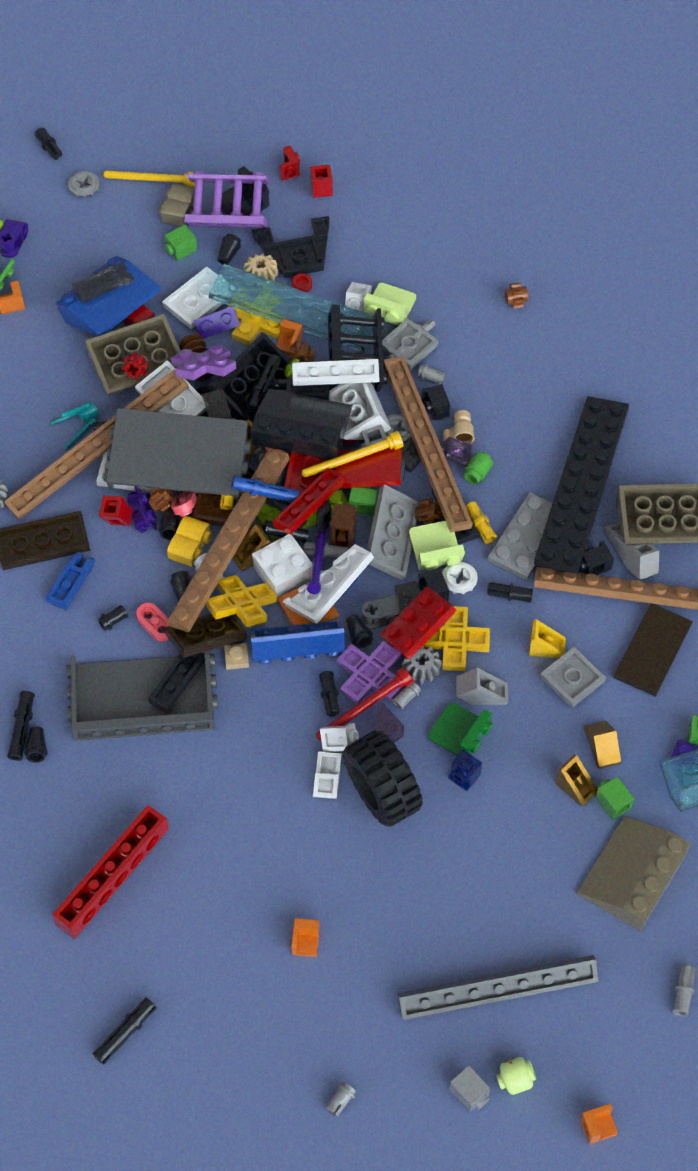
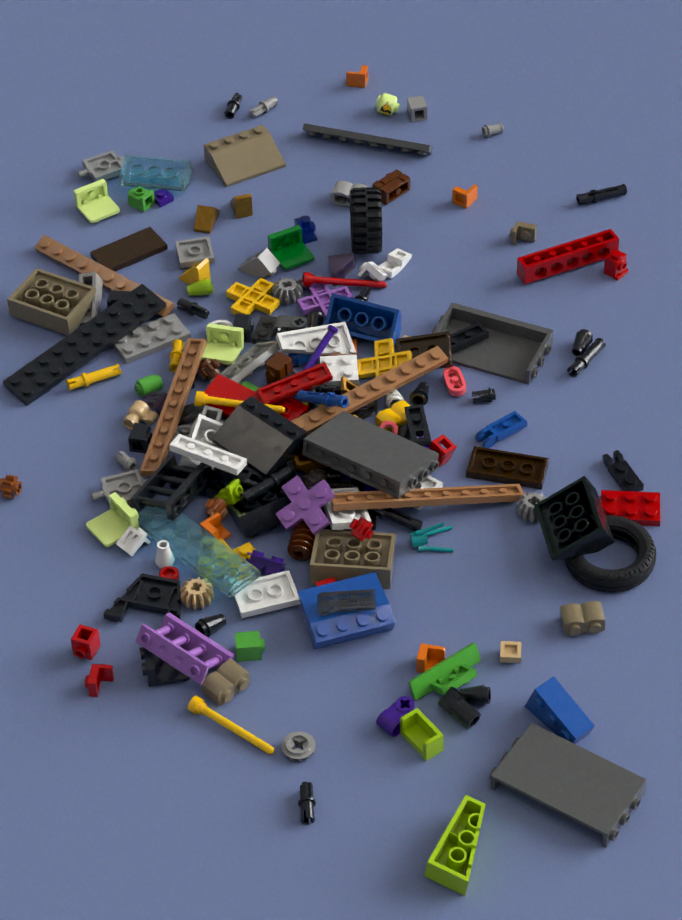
camera: 150 degrees left, 15 degrees down
red plate [380,586,457,660] -> none
bright green brick [596,776,635,820] -> none
none -> yellow pin [66,364,122,391]
none -> white cone [155,540,175,569]
none -> lime cone [187,278,214,296]
none -> light grey brick [331,181,369,207]
none -> reddish brown brick [372,169,410,205]
none -> black plate [404,404,431,446]
none -> dark tan bracket [509,221,537,245]
none -> red brick [604,249,629,281]

